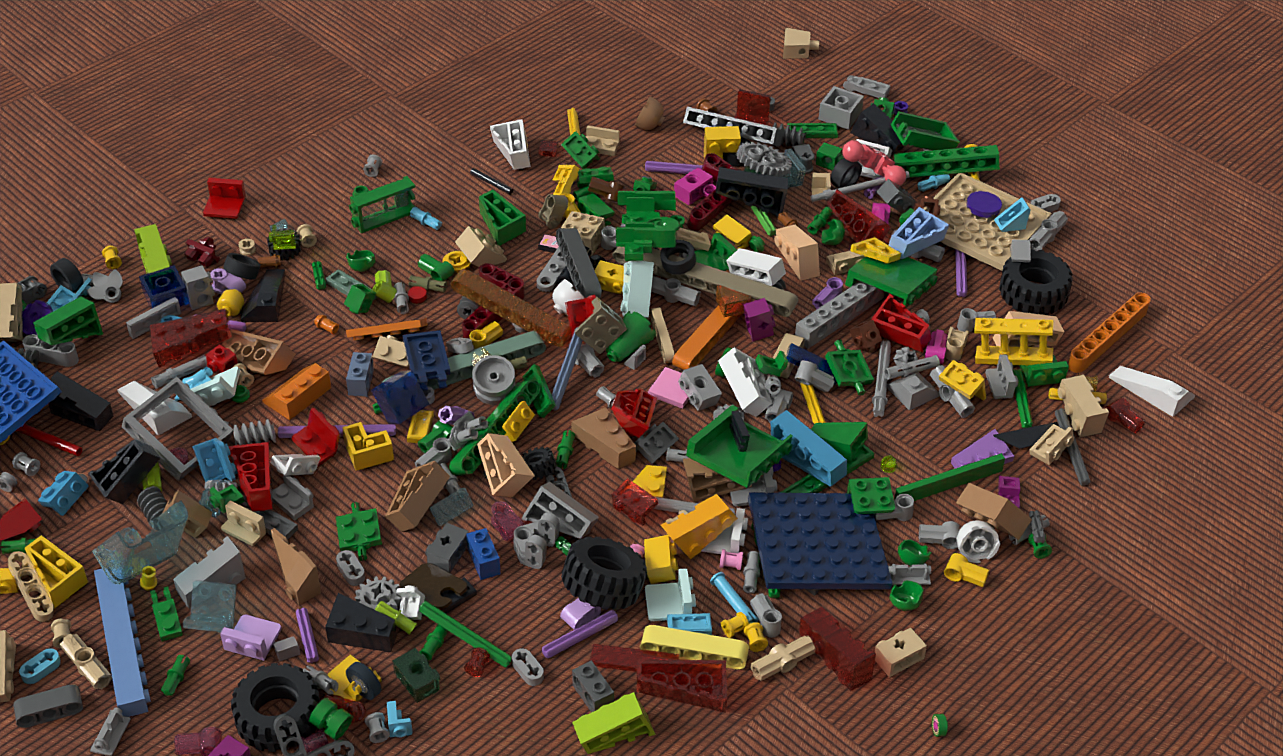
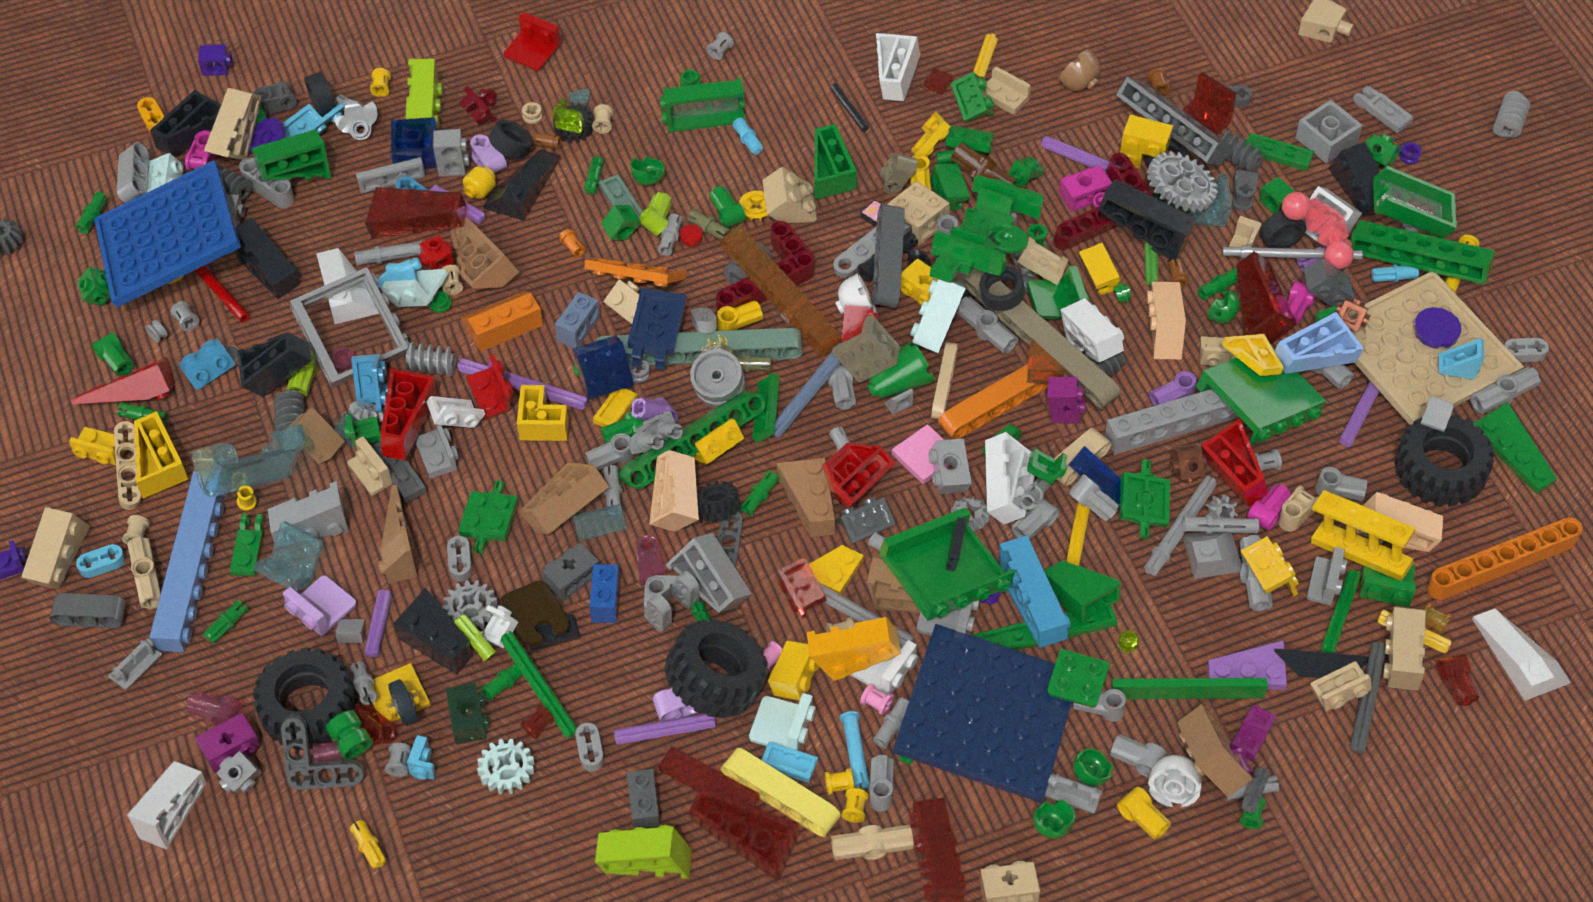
camera: 25 degrees right, 10 degrees up
none -> light aqua gear [477,739,535,795]
none -> green wing [1473,402,1557,495]
none -> light grey piece [1493,91,1531,138]

